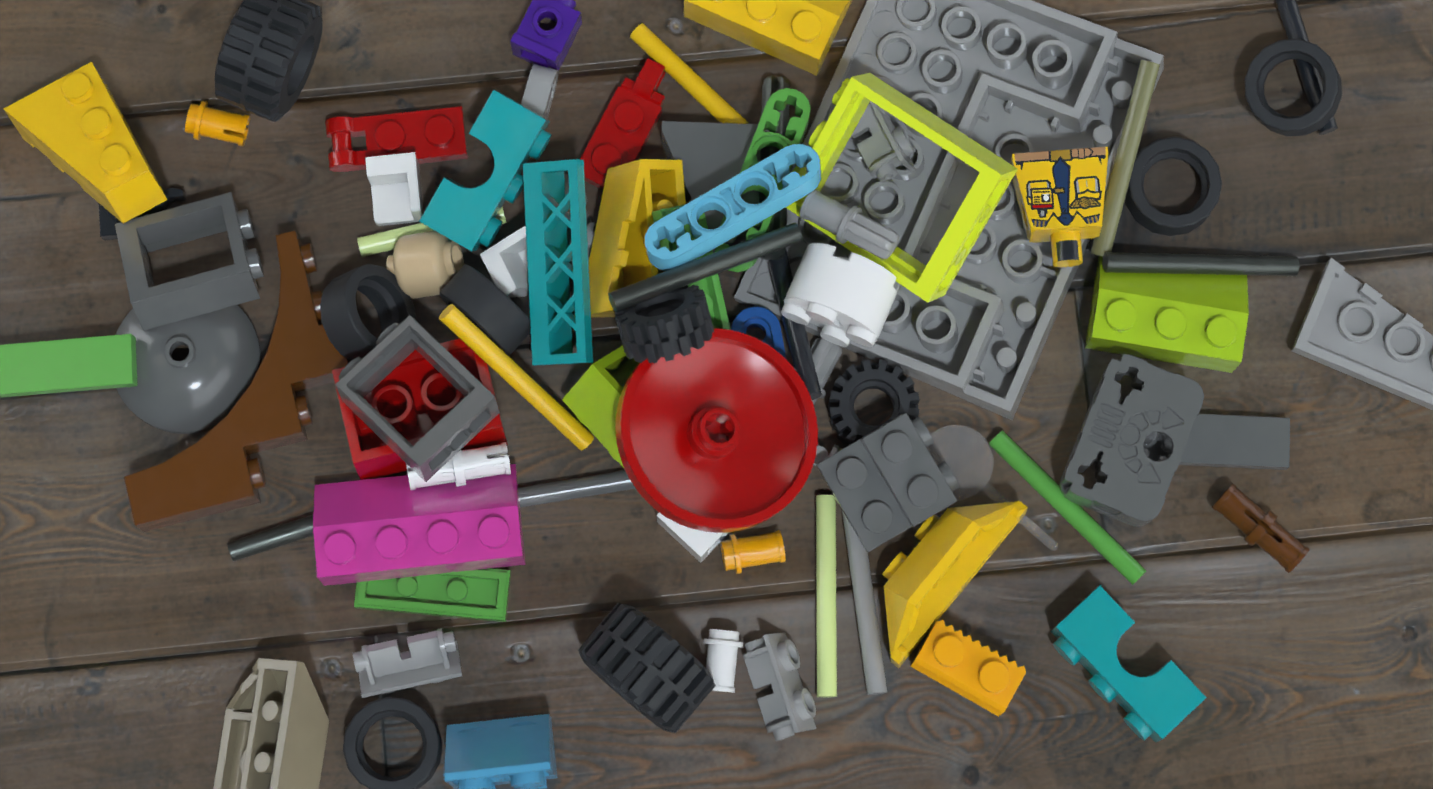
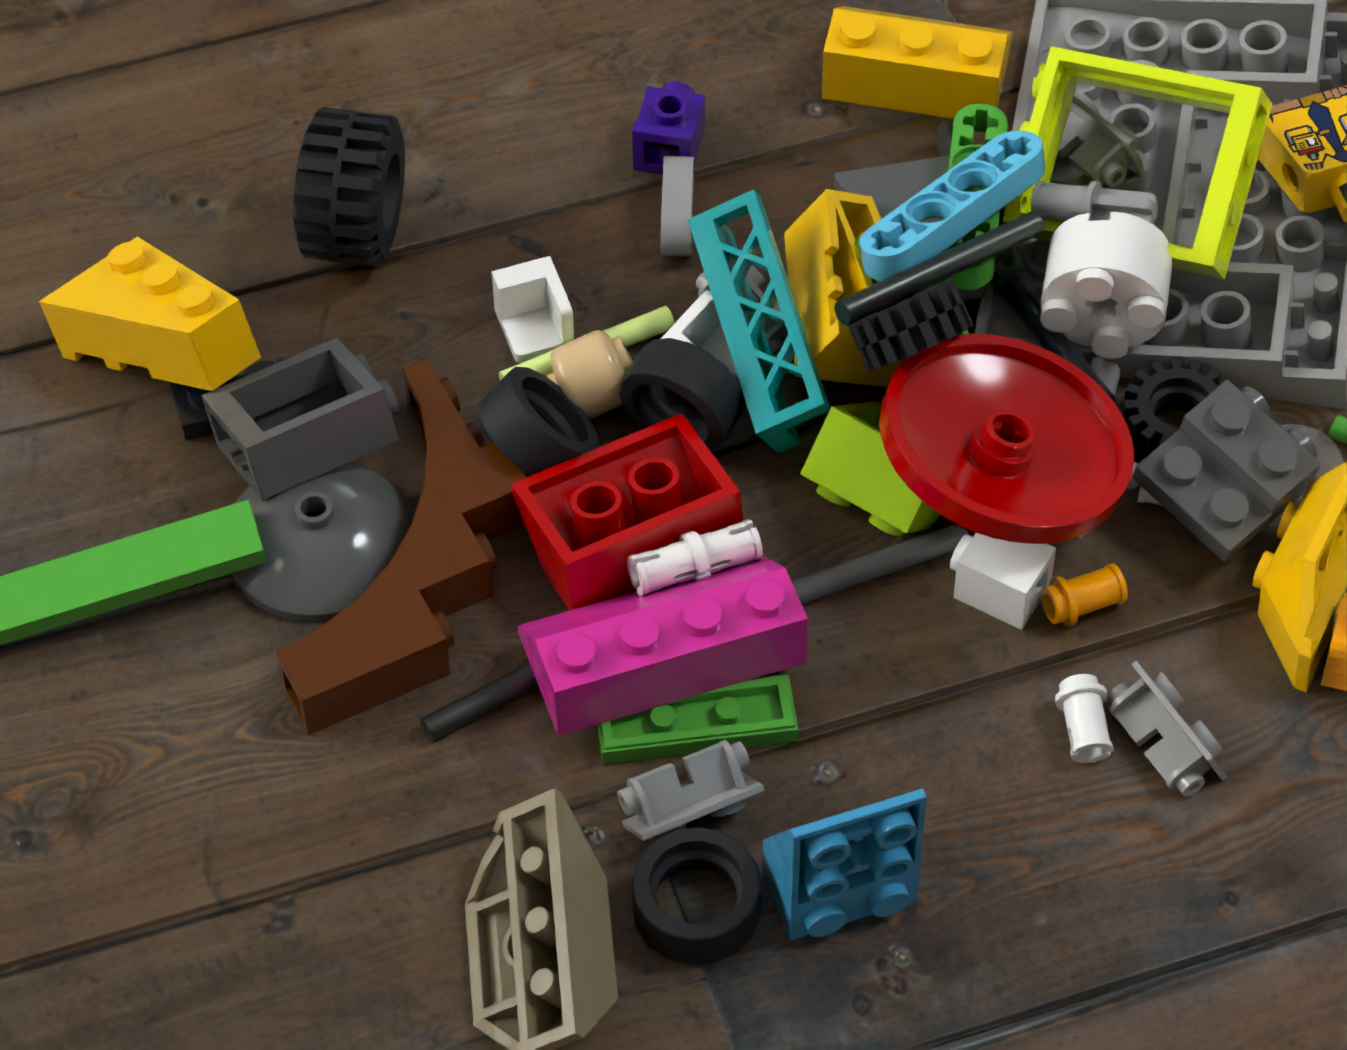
camera: 10 degrees left, 25 degrees down
light orange pin [185,101,250,147] -> none
red plate [325,106,468,172] -> none
dark grey window [335,315,500,482] -> none
teal arch [419,90,552,251] -> none
yellow bar [439,304,594,451] -> none
black tyre [578,603,715,733] -> none
red hinge [580,58,666,190] -> none
yellow bar [630,23,749,124] -> none
yellowish green bar [816,495,837,697] -> none
light grey bar [842,511,887,695] -> none

